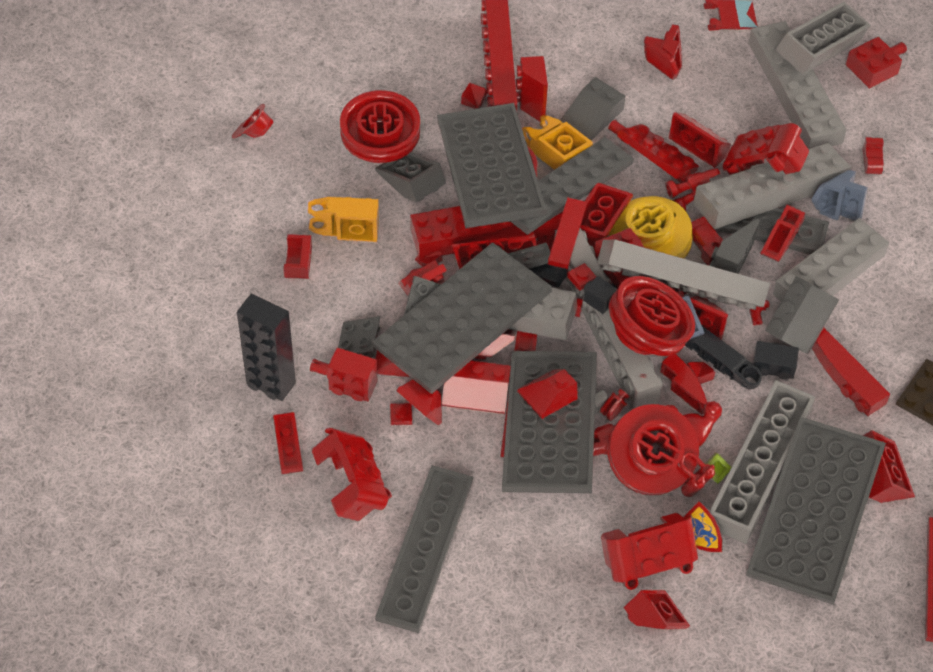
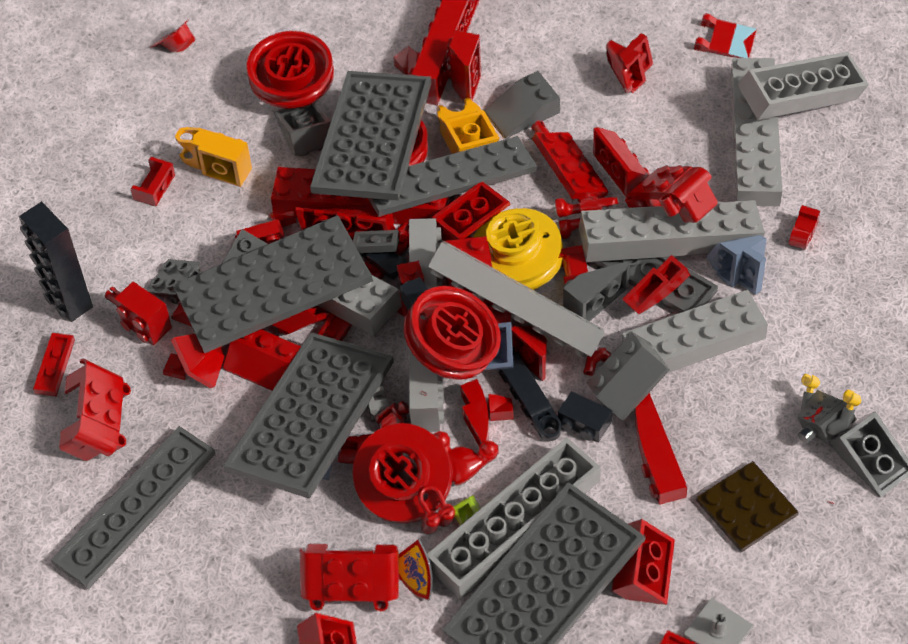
camera: 25 degrees right, 0 degrees up
red slope [517,369,578,419] -> none
red tile [548,197,587,269] -> none
red brick [846,36,907,89] -> none

